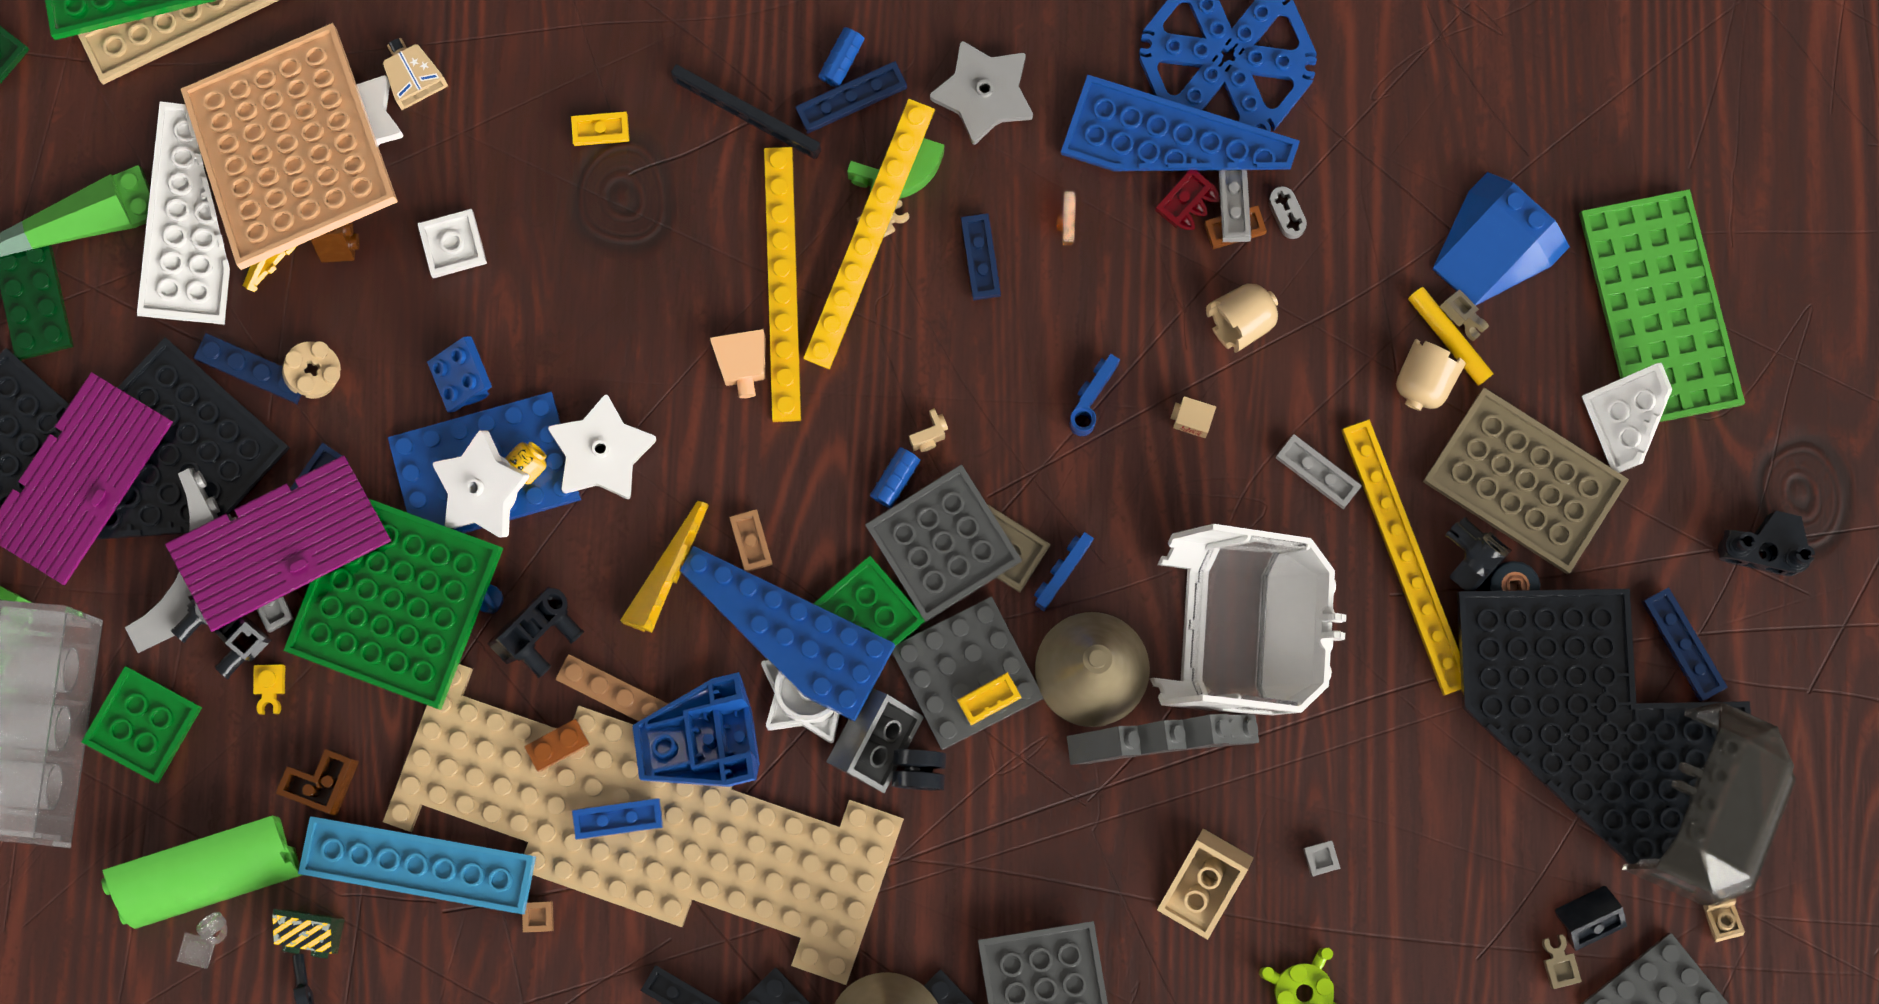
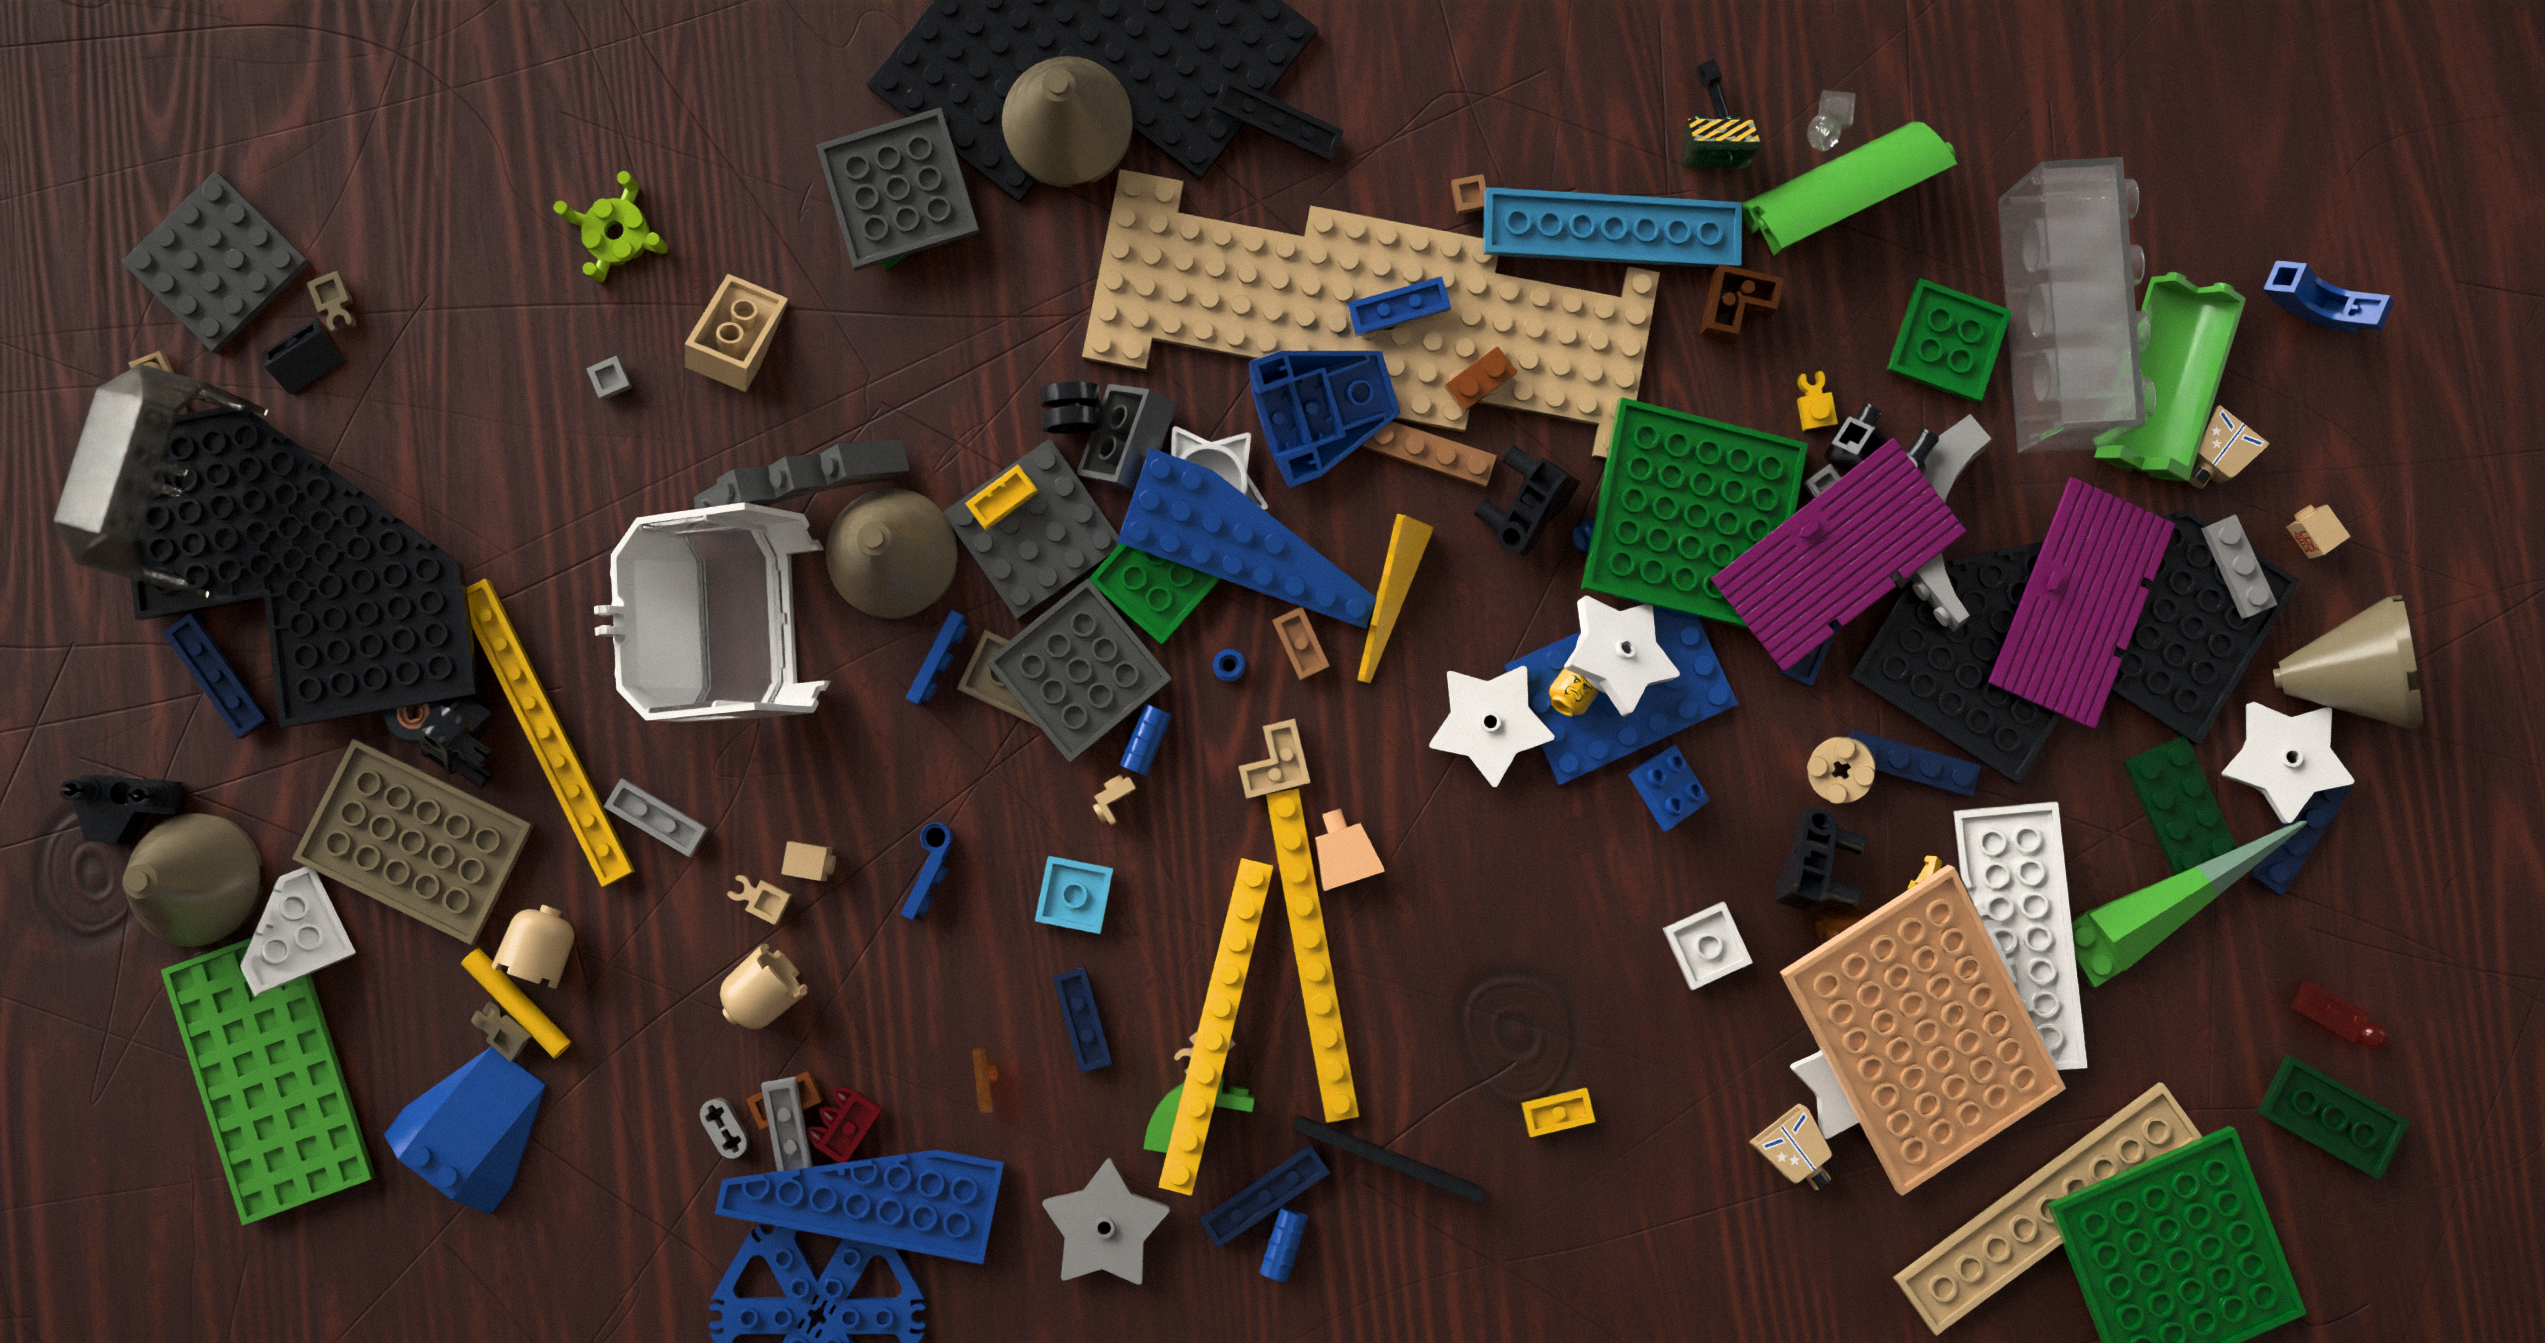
camera: 165 degrees right, 5 degrees up
none -> dark tan cone [123,813,264,947]
none -> tan plate [727,875,792,925]
none -> medium azure plate [1035,856,1114,934]
none -> blue plate [1213,649,1246,682]
none -> tan plate [1239,719,1311,799]
none -> black piece [1775,807,1867,912]

